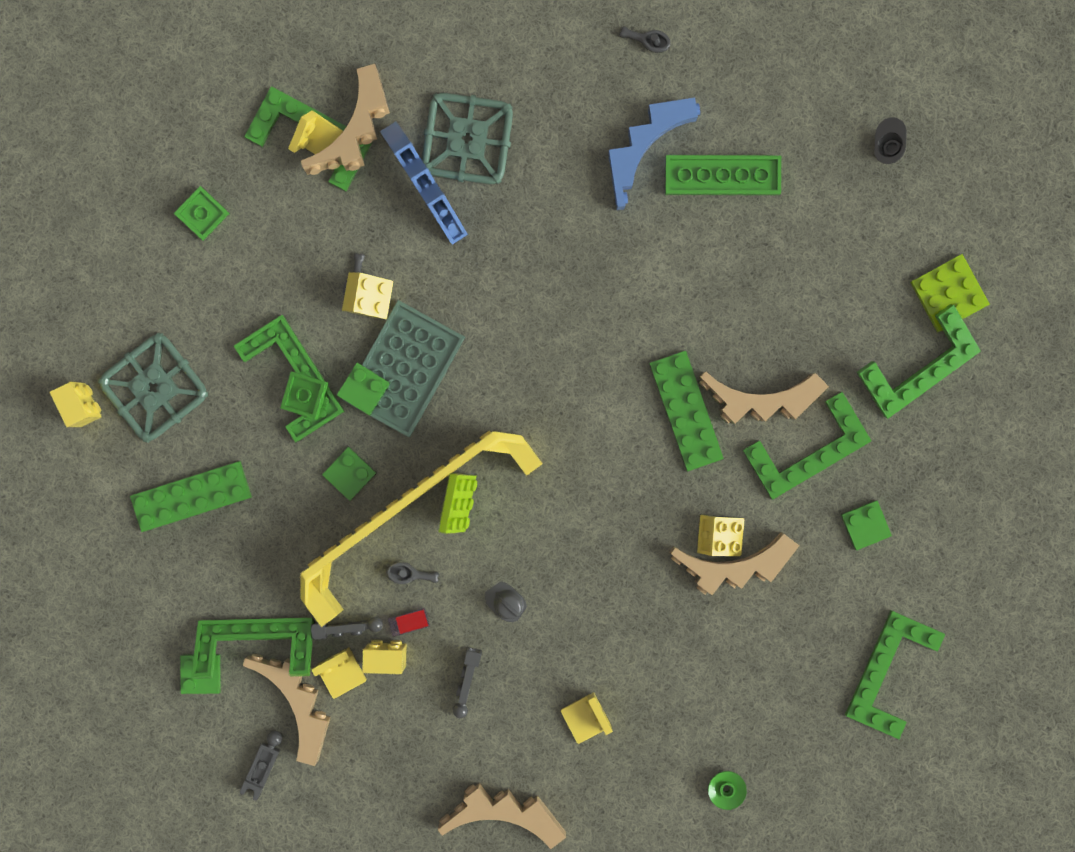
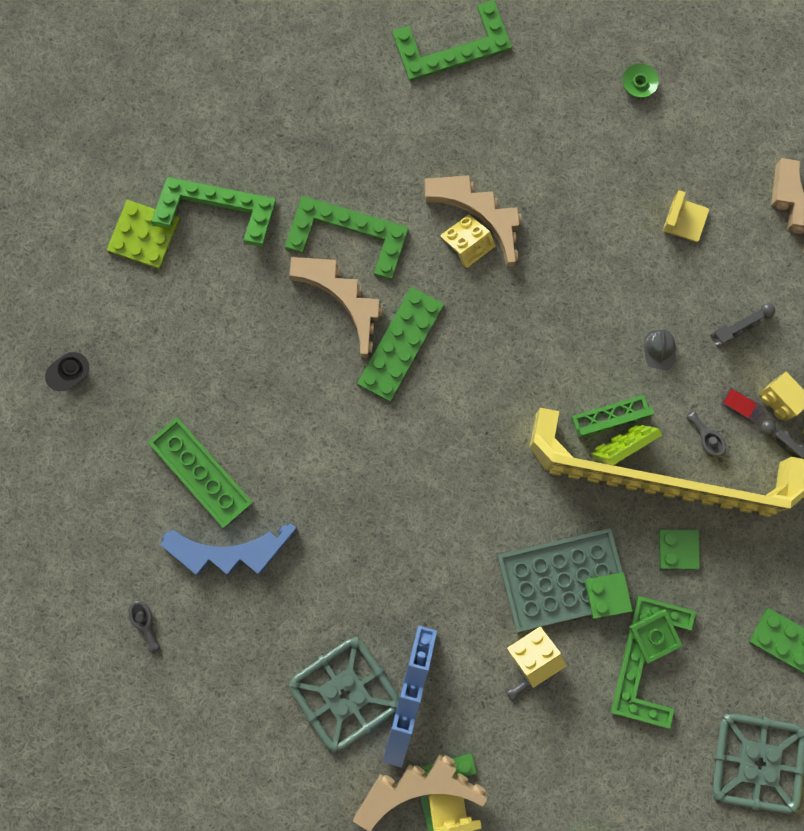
camera: 130 degrees left, 10 degrees down
bright green plate [841,500,892,551] -> none
none -> bright green fence [572,395,654,438]

